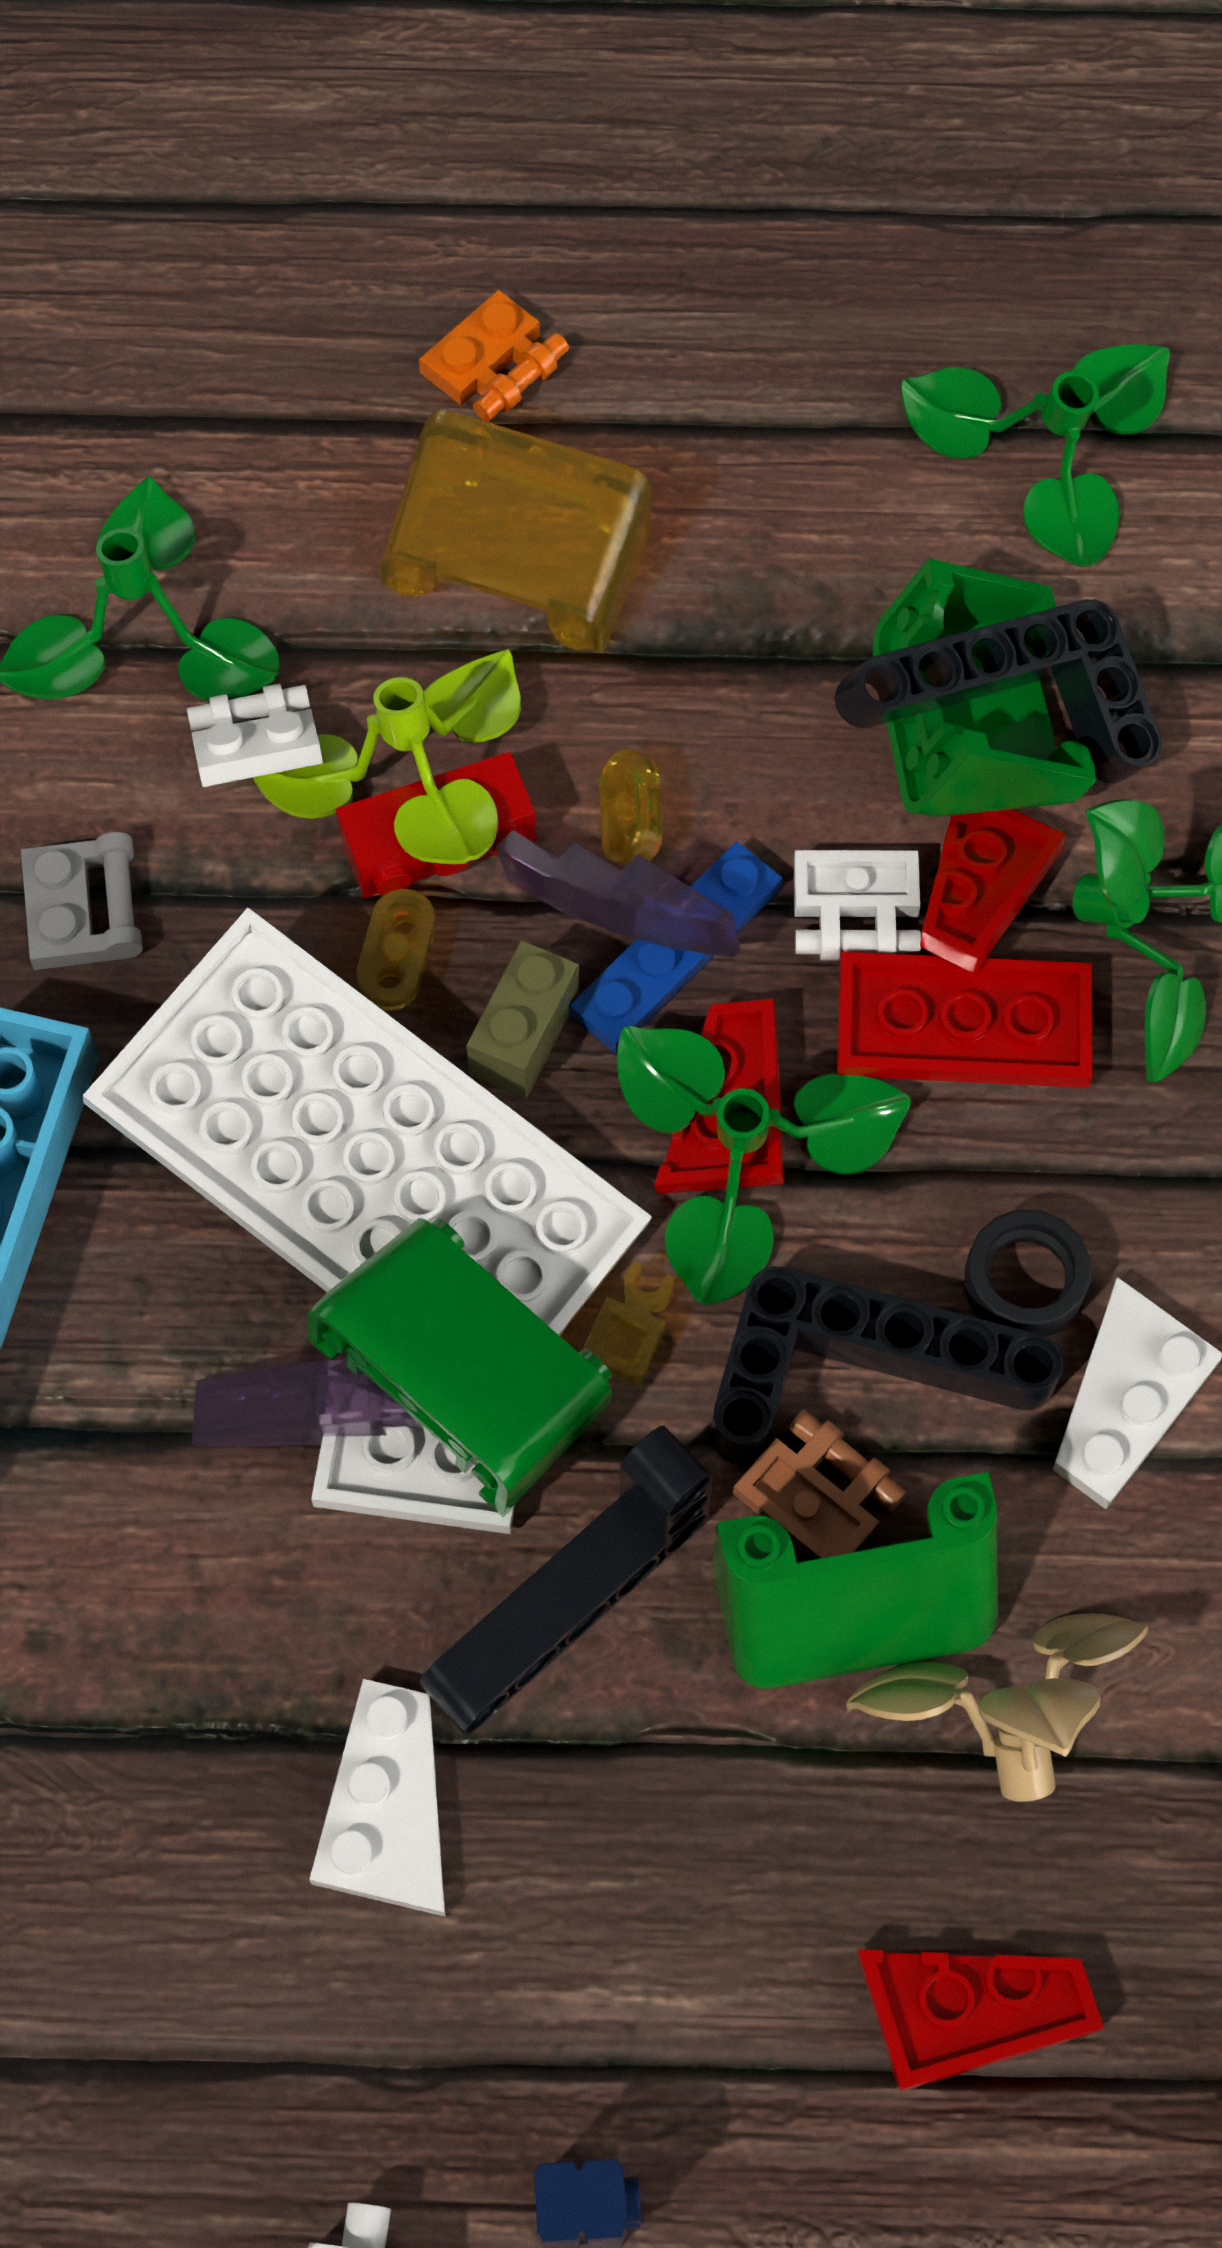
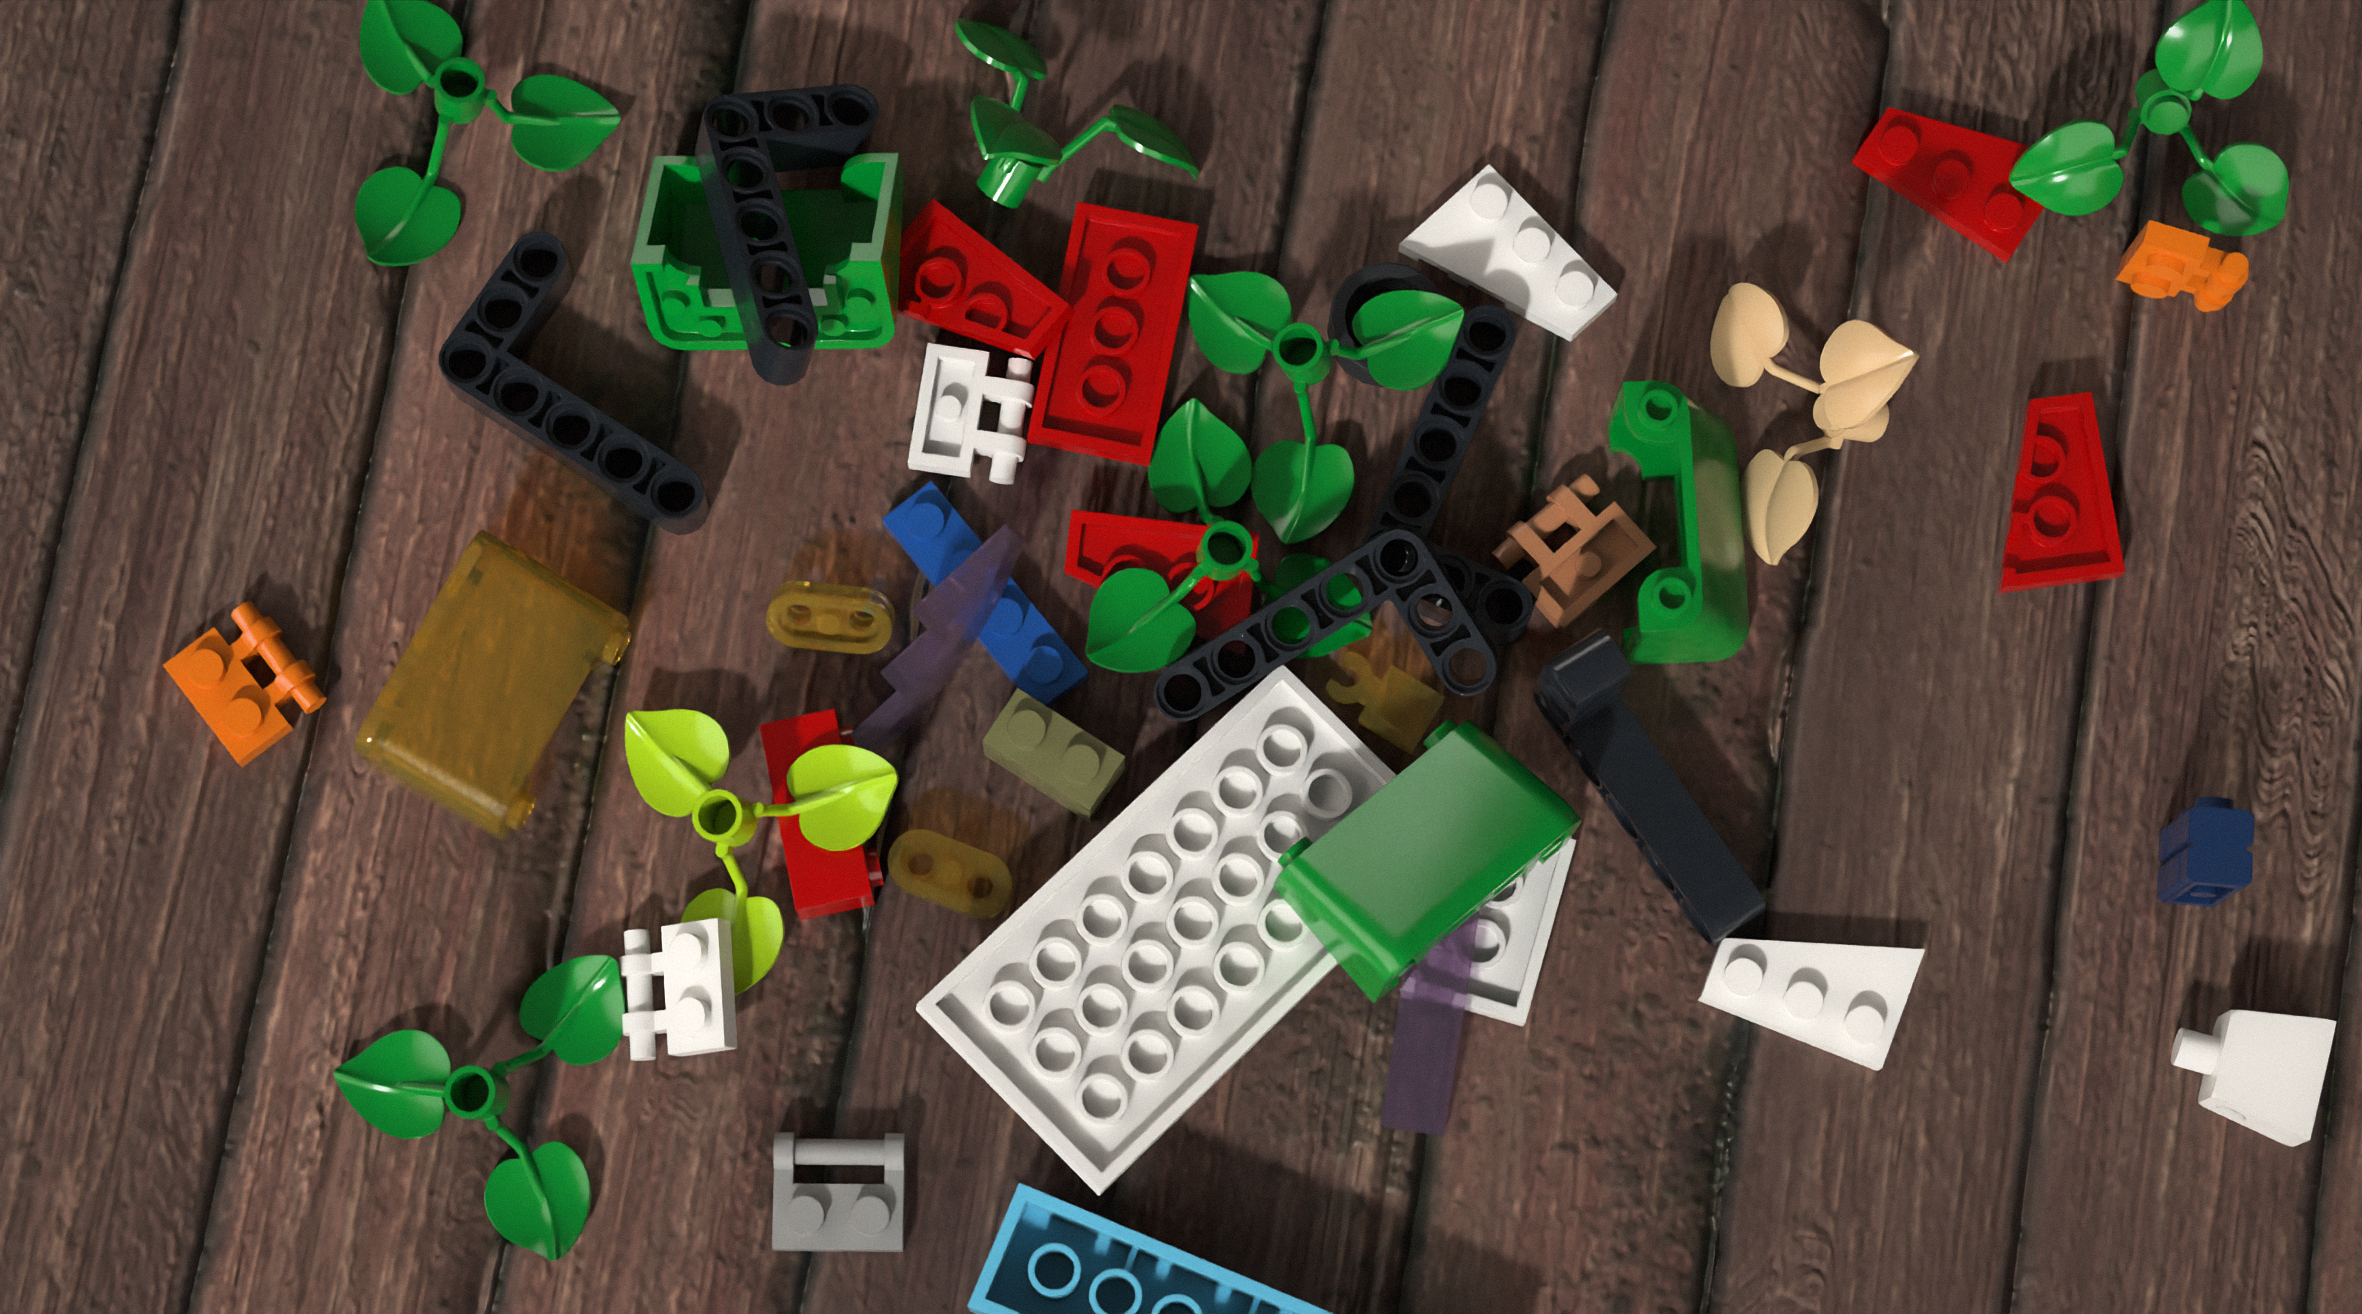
camera: 85 degrees left, 10 degrees up
none -> black beam [438,231,709,535]
none -> black beam [1154,524,1499,722]
none -> green plant [1187,271,1465,545]

